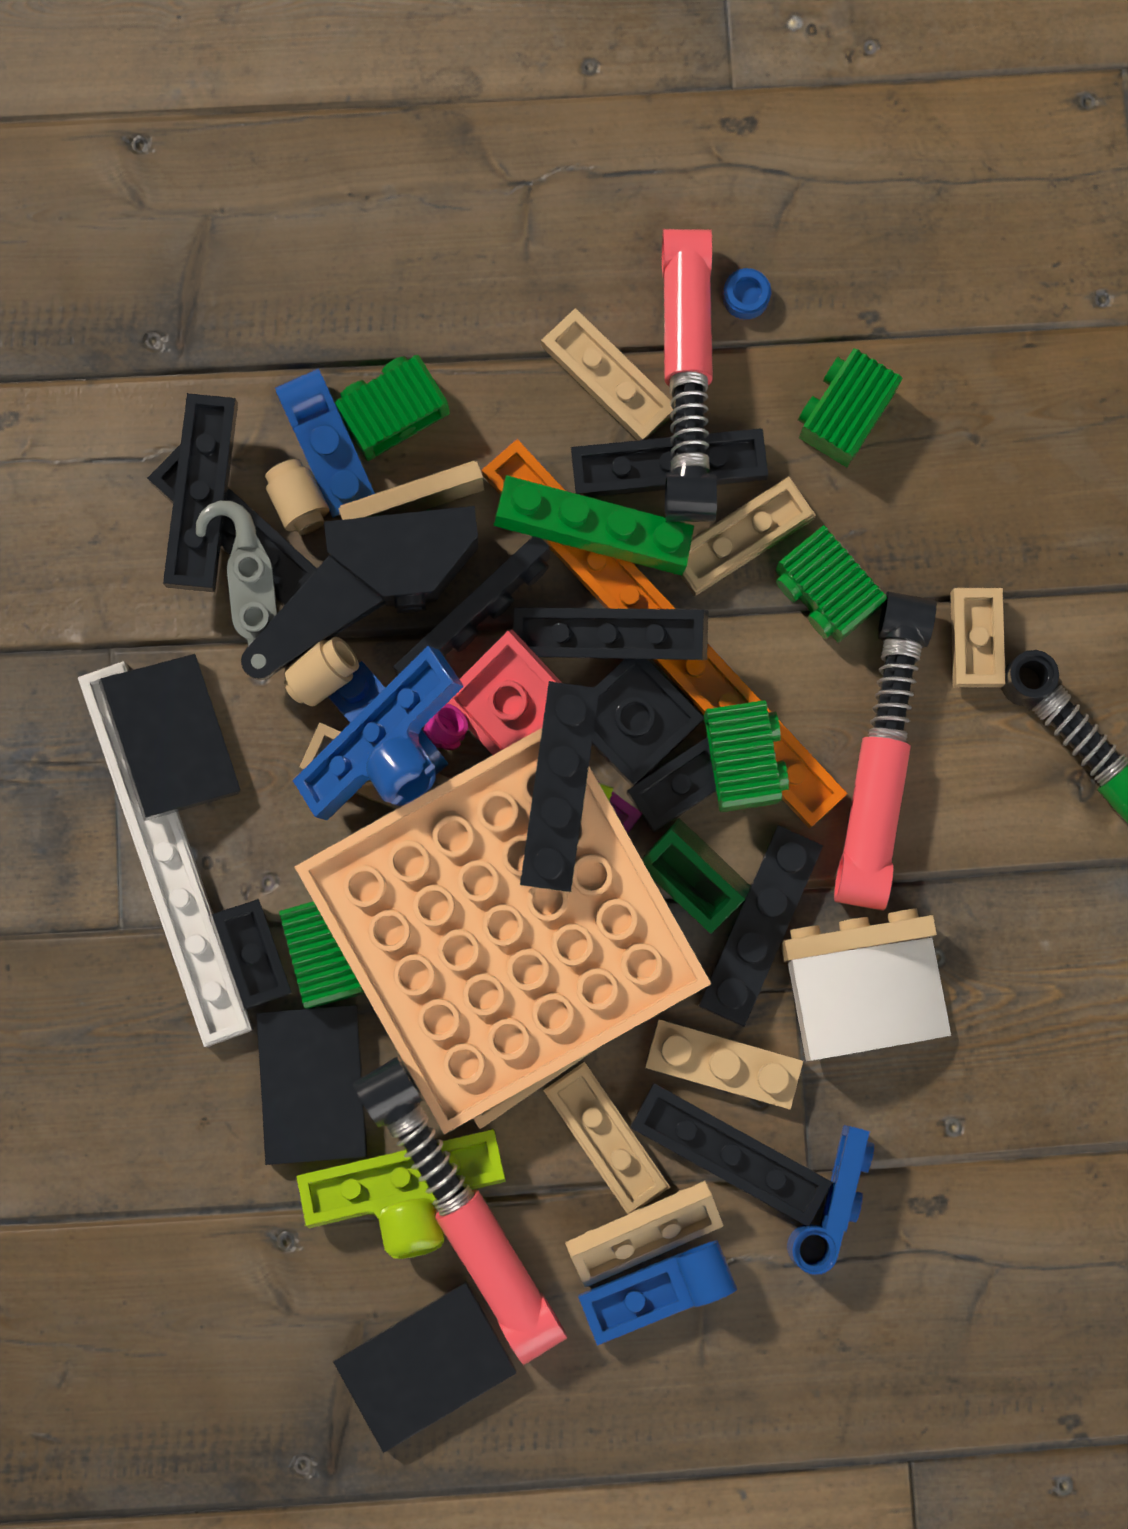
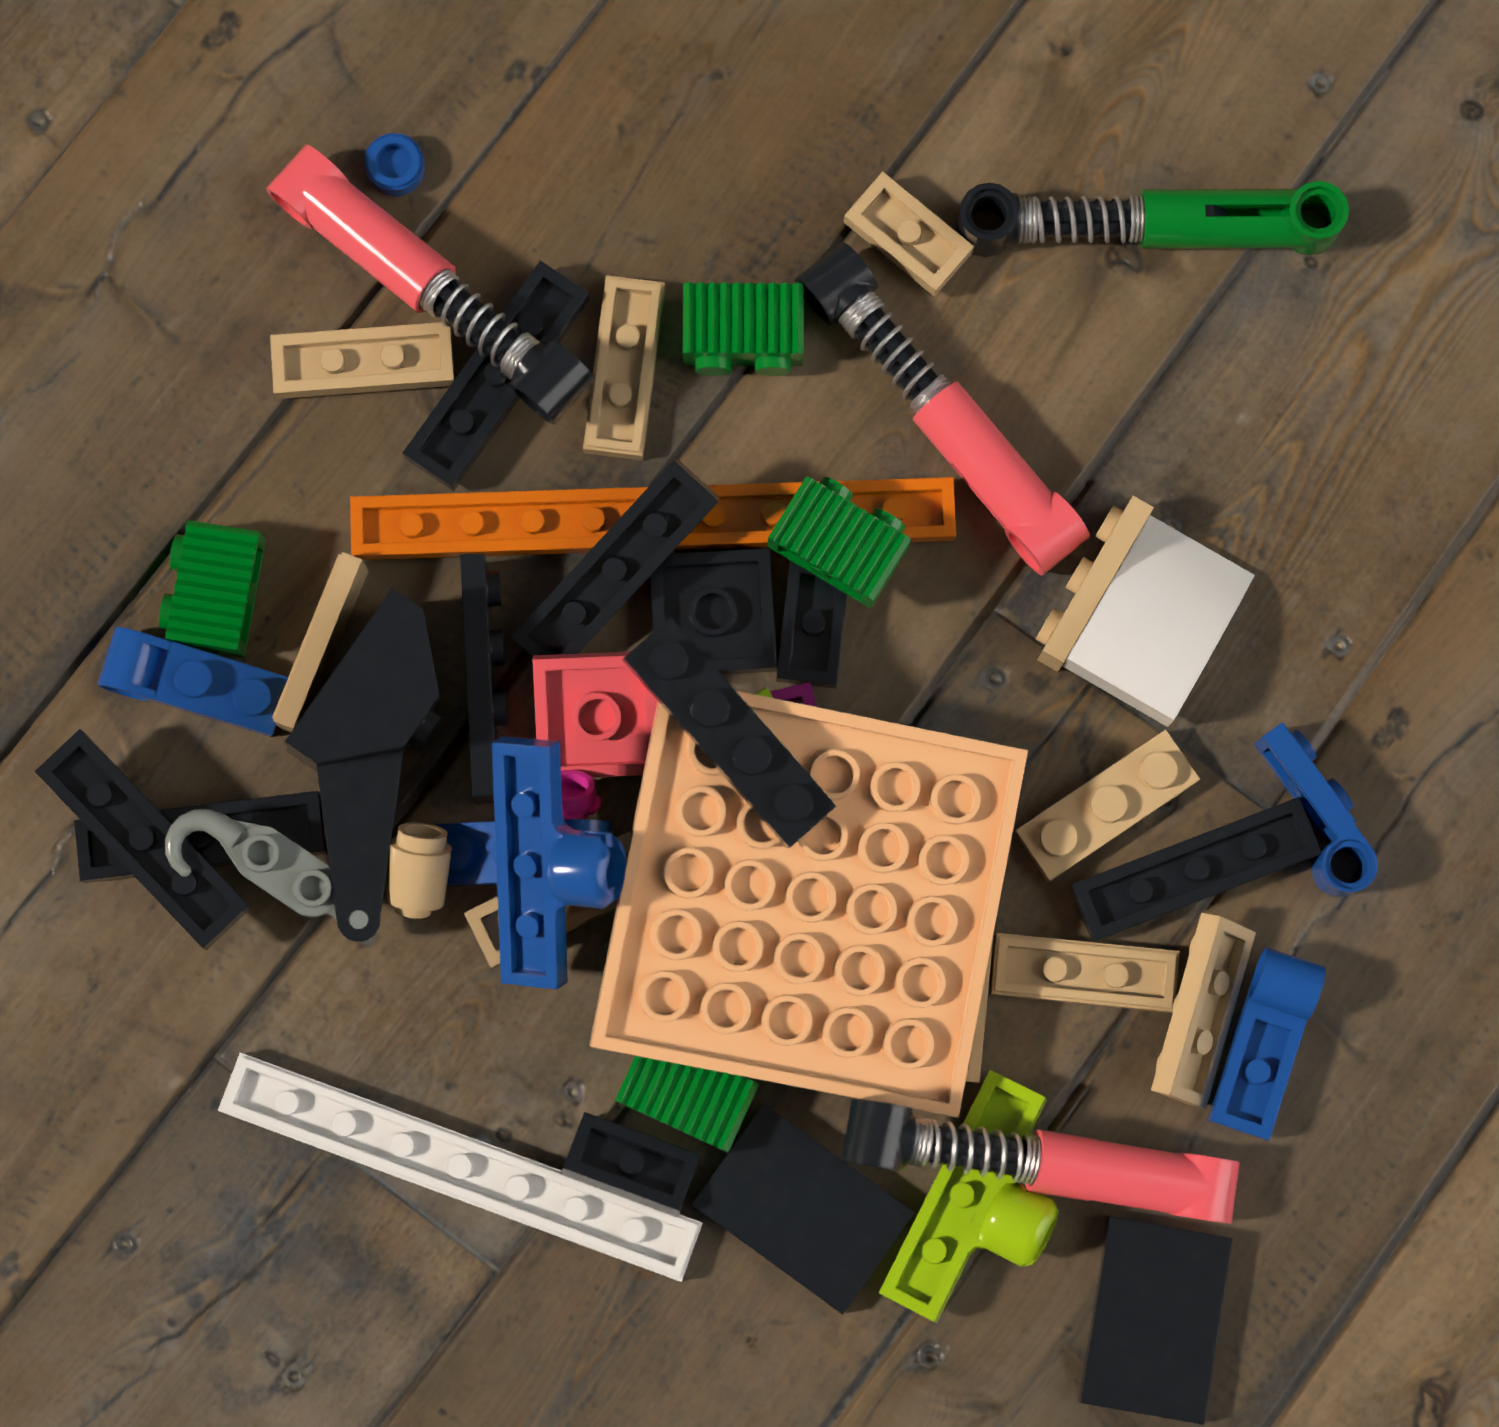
camera: 50 degrees left, 0 degrees up
black tile [99,654,241,821] -> none
tan brick [265,459,330,535] -> none
green plate [494,475,695,576] -> none
dark green brick [642,818,751,934] -> none
black plate [698,825,823,1027] -> none
green brick [798,348,903,468] -> none

